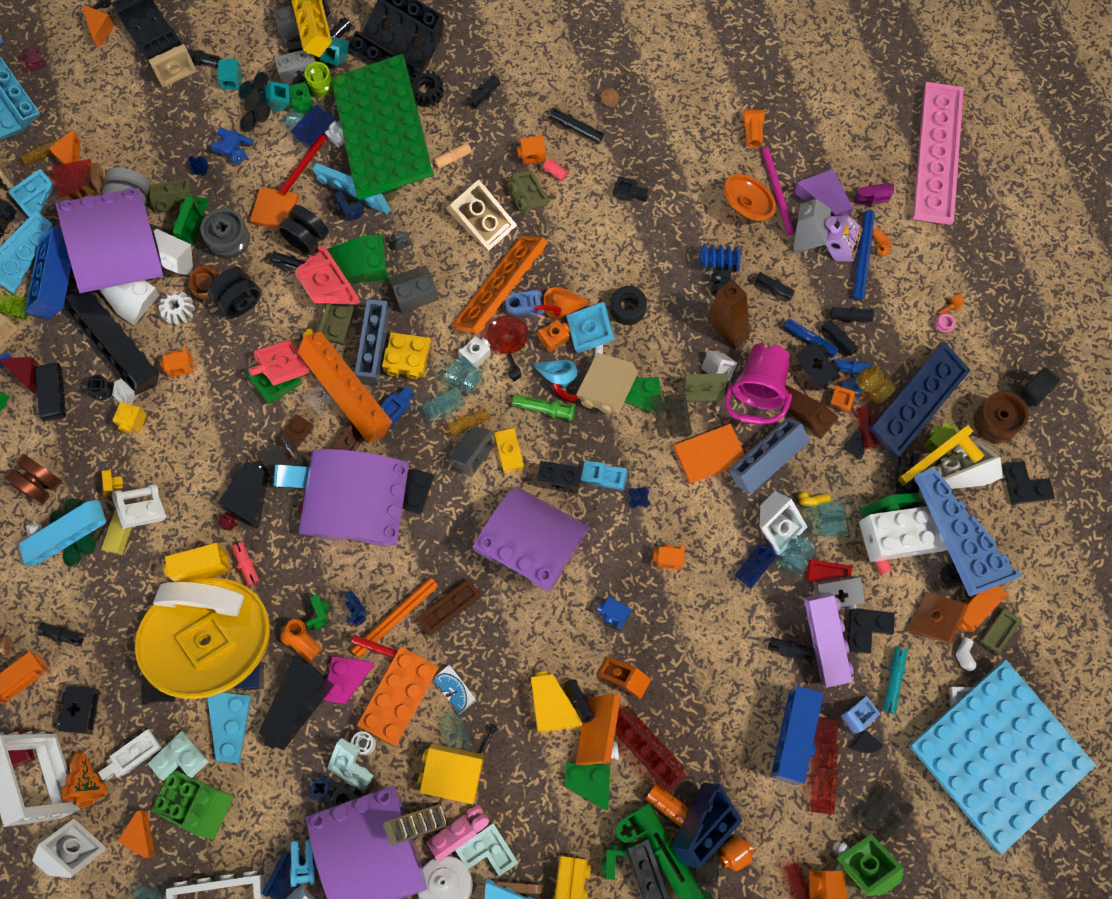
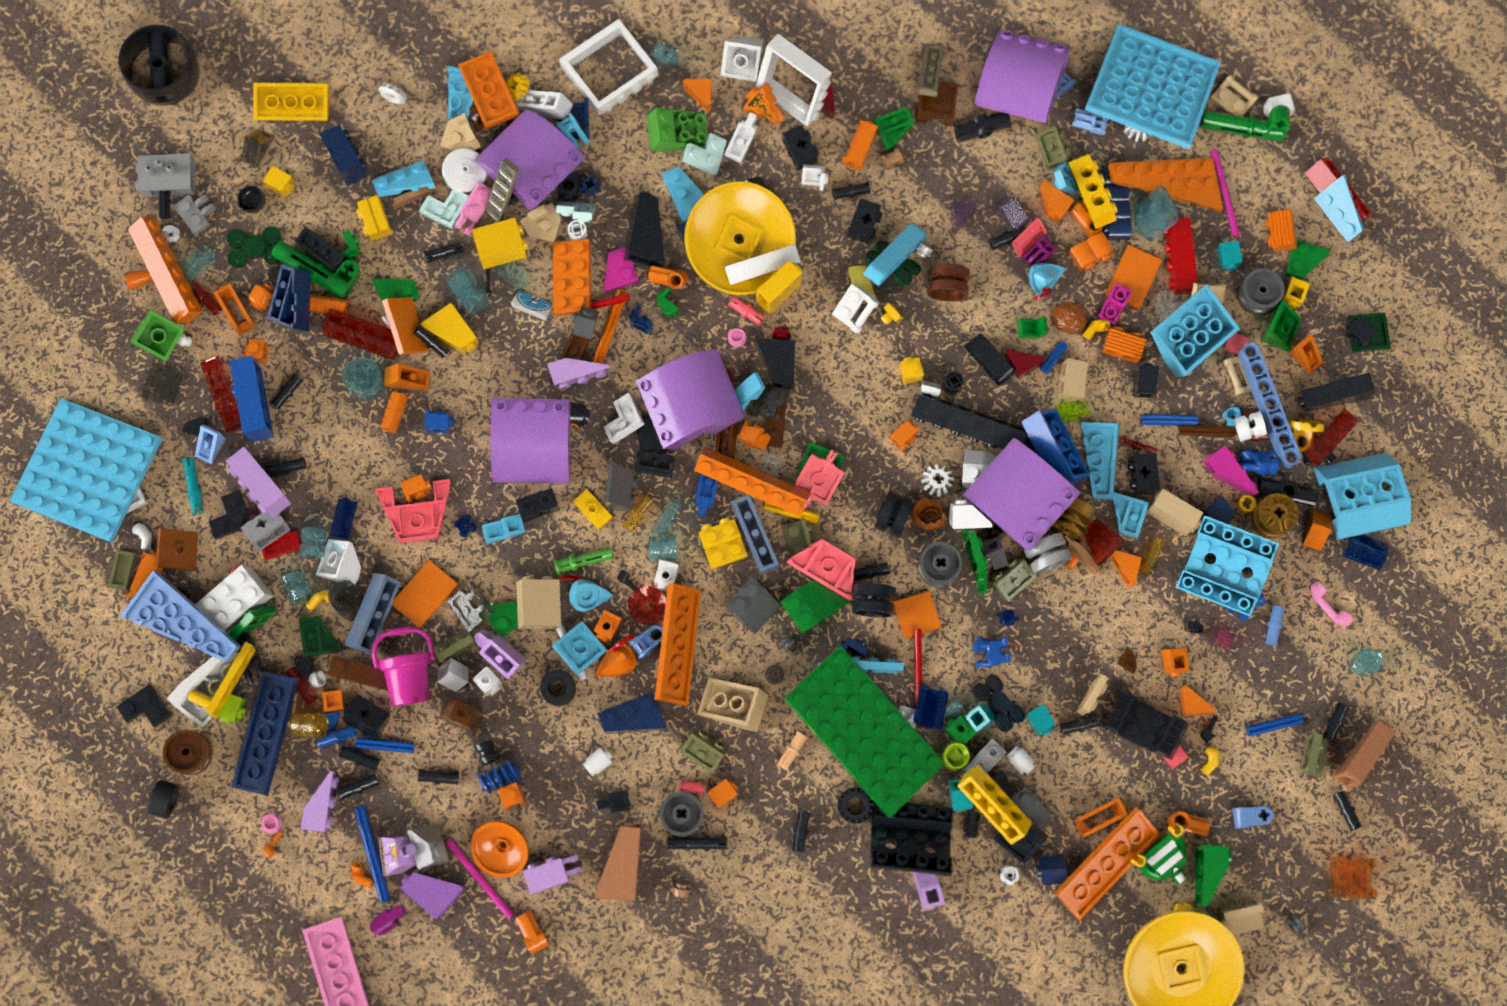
camera: 150 degrees right, 5 degrees up
none -> orange window [213,284,256,336]
none -> orange brick [245,339,269,364]
none -> black pin [270,373,304,410]
none -> dark green wing [299,616,342,658]
none -> lavender slope [301,771,339,832]
none -> white hinge [308,671,326,687]
none -> clear smoke piece [328,580,364,621]
none -> clear light blue brick [342,357,384,400]
none -> coral wing [375,479,451,544]
none -> orange axle [380,392,408,433]
none -> black pin [424,241,464,263]
none -> clear light blue brick [444,266,490,318]
none -> white bracket [473,667,502,696]
none -> lavender hinge [474,629,527,679]
none -> orange window [498,783,528,812]
none -> tan plate [520,203,562,244]
none -> lavender hinge [523,855,582,895]
none -> lavender slope [548,358,609,390]
none -> black head [570,402,590,428]
none -> dark grey brick [572,306,599,340]
none -> white brick [583,748,612,776]
none -> nougat slope [595,823,641,901]
none -> dark blue wedge [597,692,667,734]
none -> white plate [604,392,645,444]
none -> black hinge [634,450,675,478]
none -> dark grey wheel [660,792,704,837]
none -> bright pink plate [728,328,747,347]
none -> orange brick [737,421,771,451]
none -> clear smoke plate [765,665,784,685]
none -> white bracket [801,164,828,190]
none -> black brick [847,198,883,244]
none -> dark grey brick [982,537,1009,570]
none -> white brick [1006,746,1035,775]
none -> reddish brown tile [1117,647,1137,674]
none -> orange brick [1160,648,1189,677]
none -> black tile [1184,621,1204,634]

